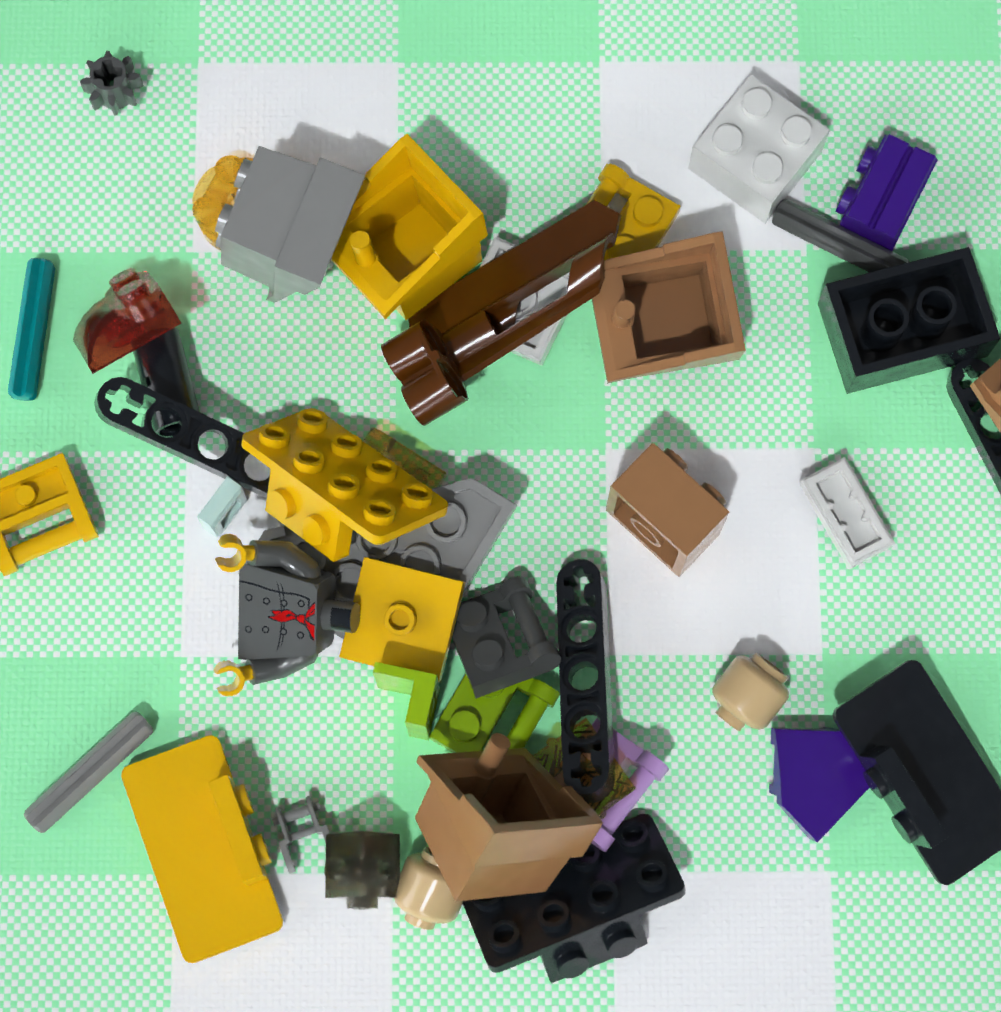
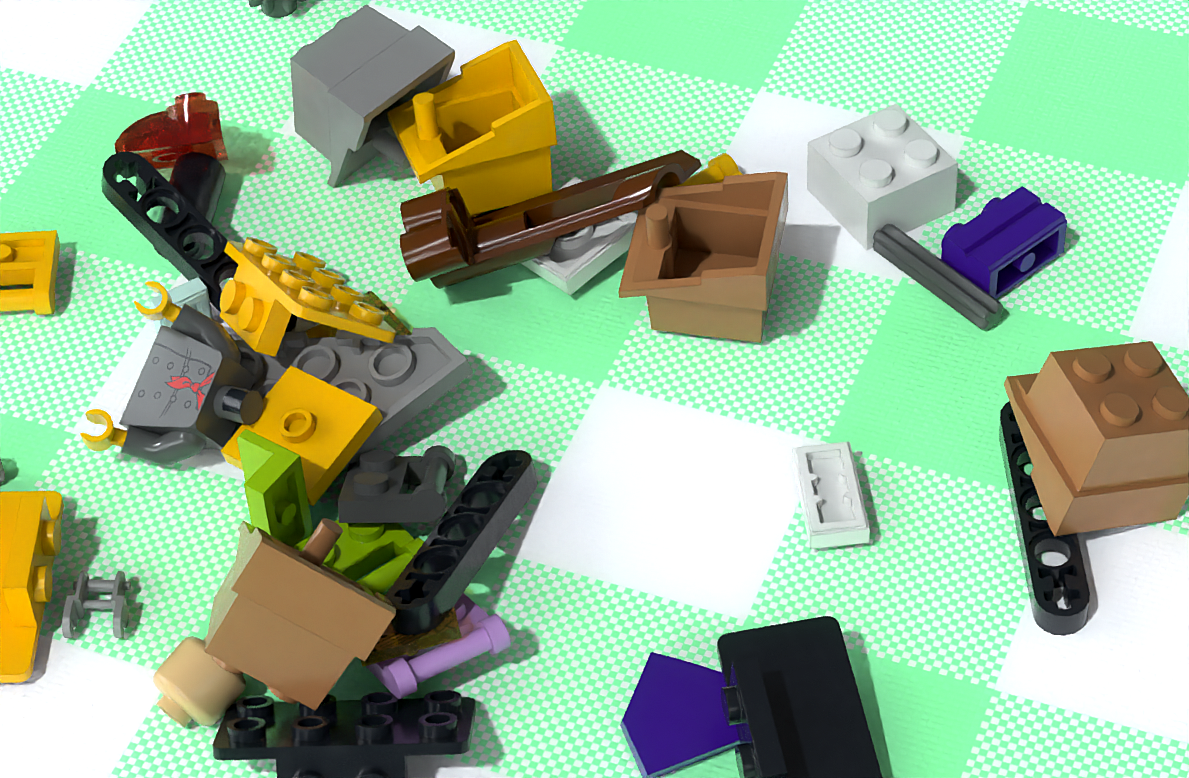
camera: 25 degrees right, 30 degrees down
teal axle [8,258,55,401] -> none
clear smoke brick [324,831,400,910] -> none
medium nougat brick [606,443,729,577] -> none
tan head [712,652,789,731] -> none
black brick [817,247,1000,394] -> none

